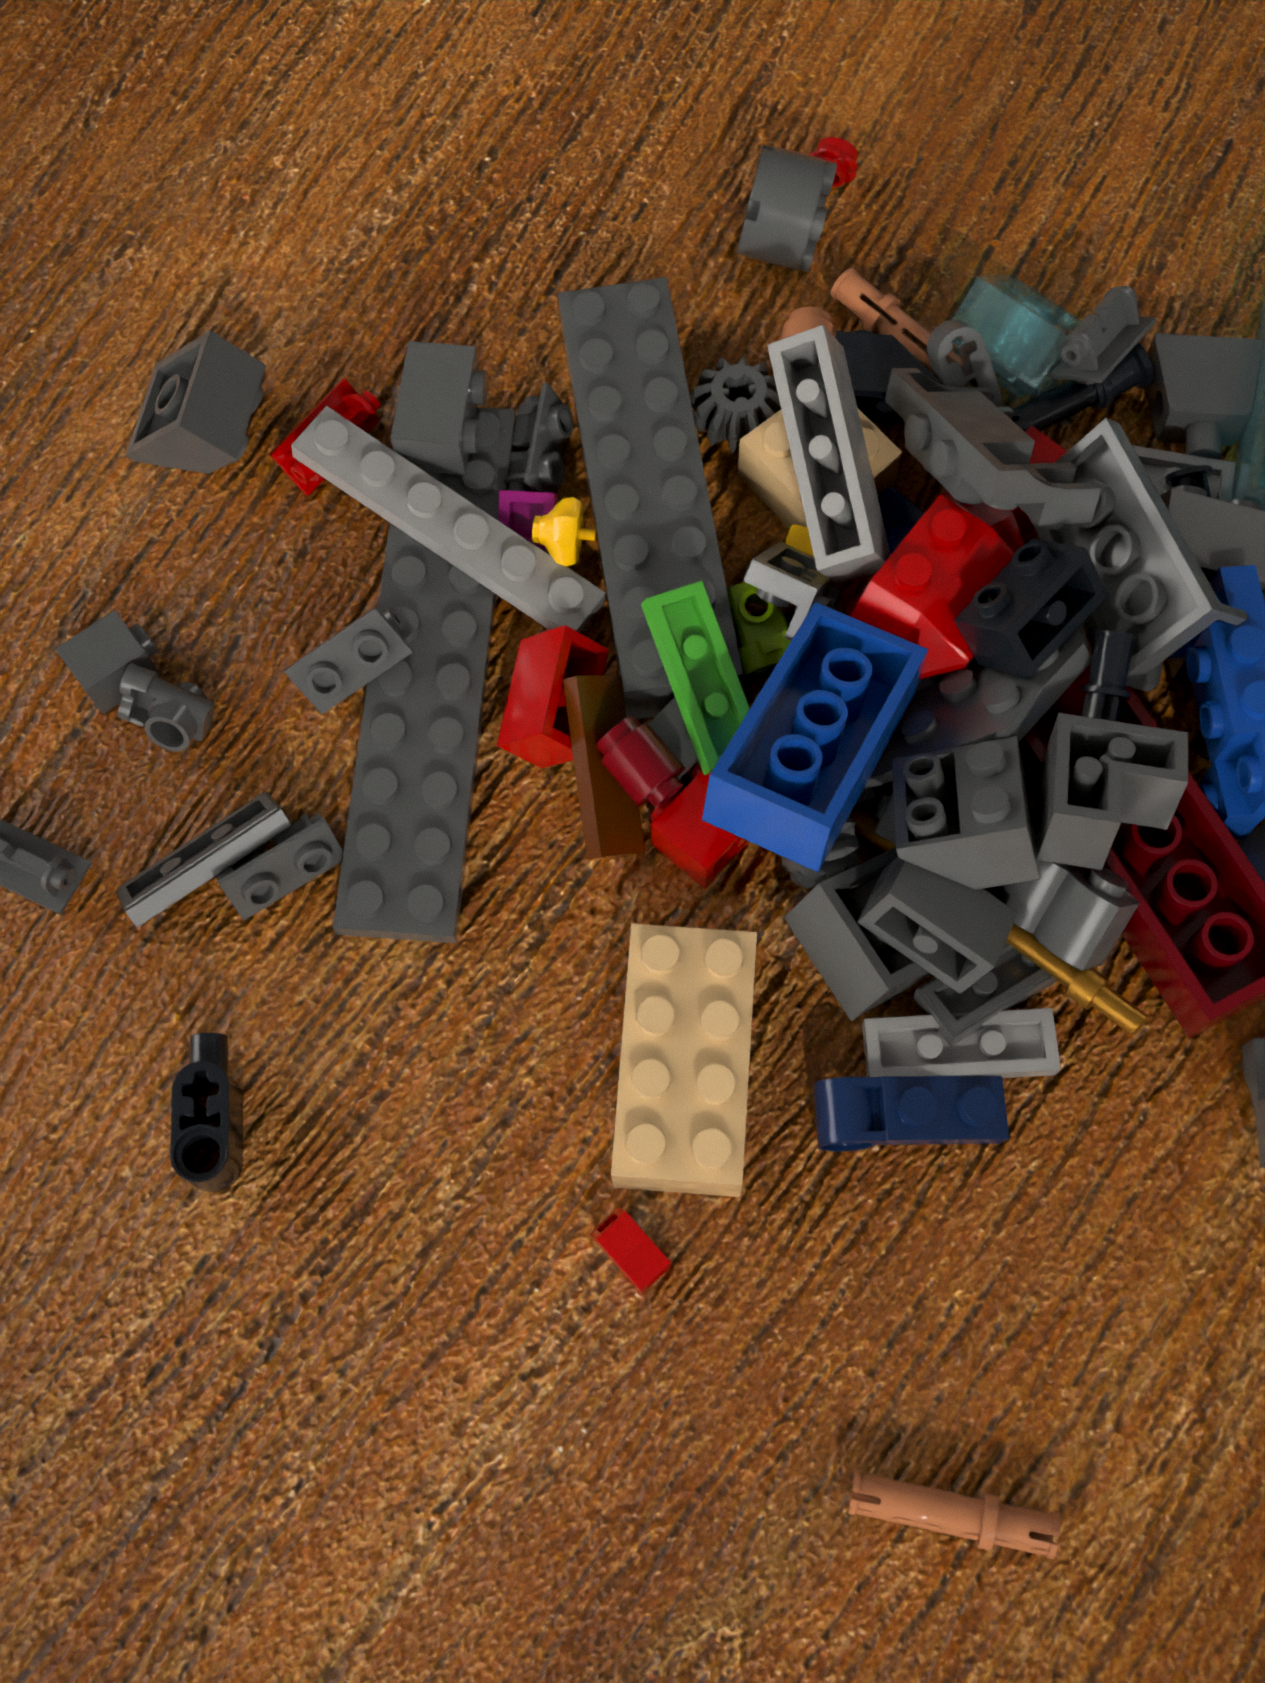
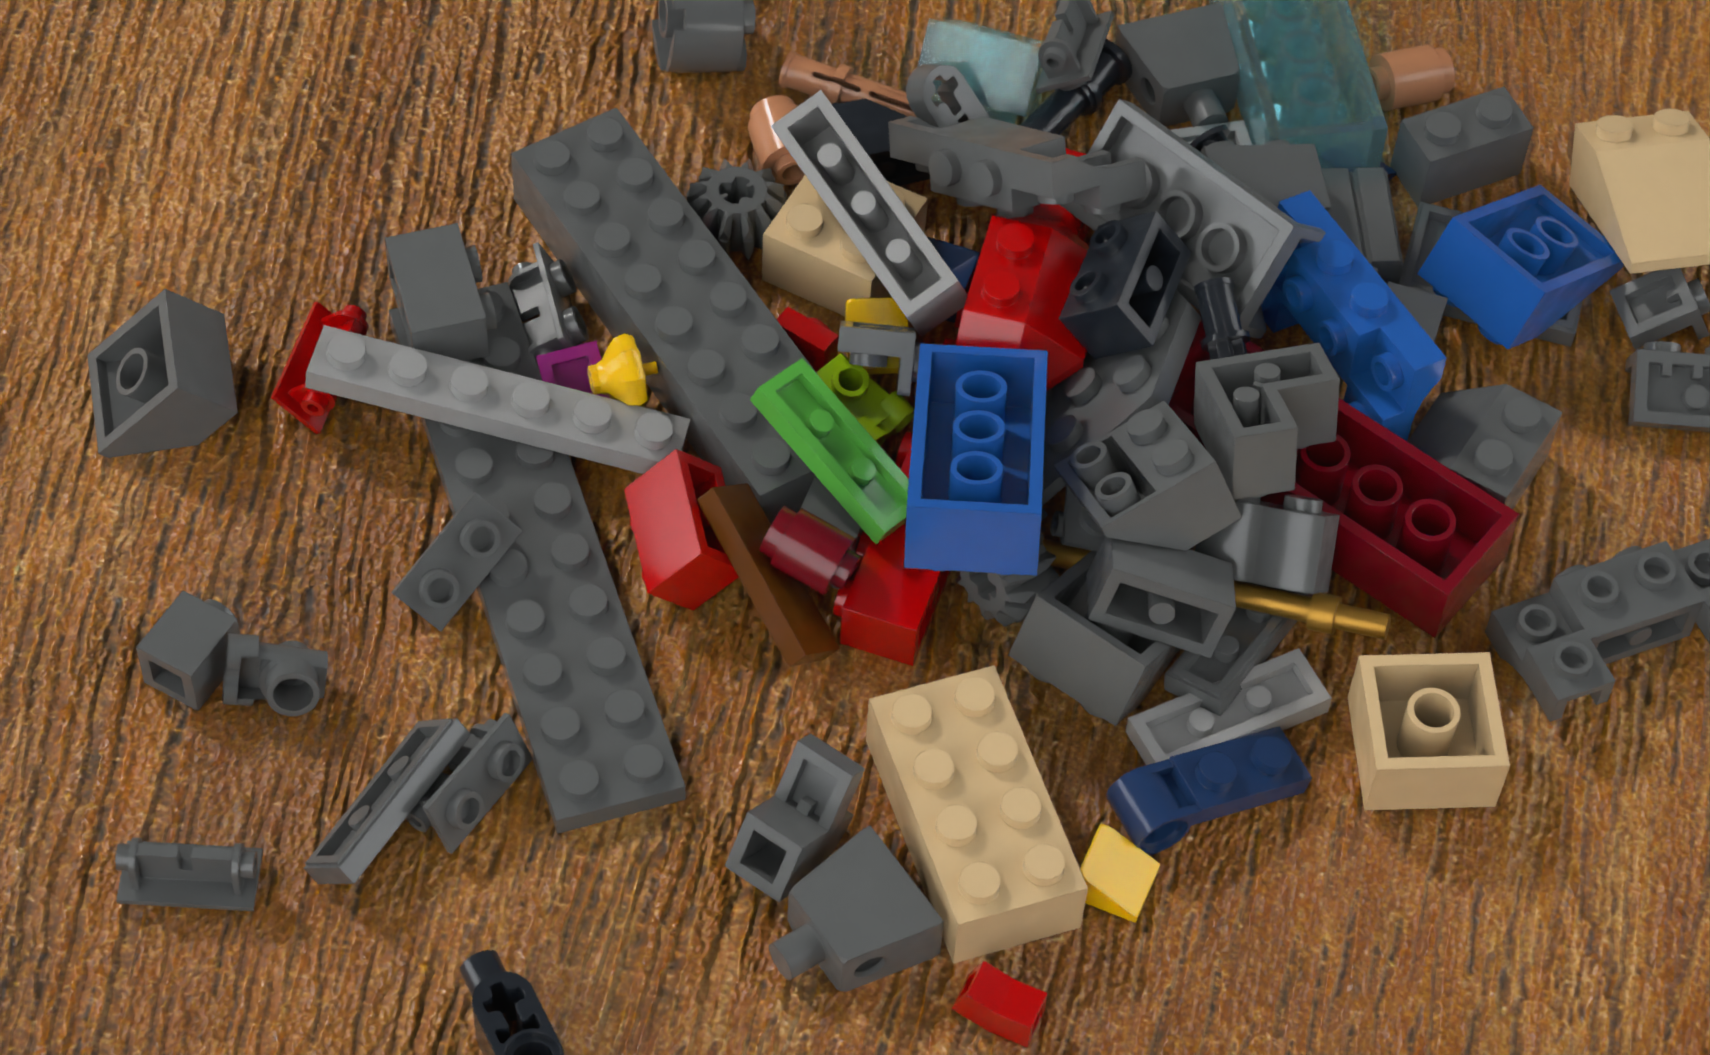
camera: 30 degrees left, 15 degrees down
none -> dark grey brick [725,733,866,902]
none -> dark grey torso [769,825,944,992]
none -> red plate [776,306,839,372]
none -> yellow slope [1080,823,1160,923]
none -> tan brick [1347,652,1510,810]

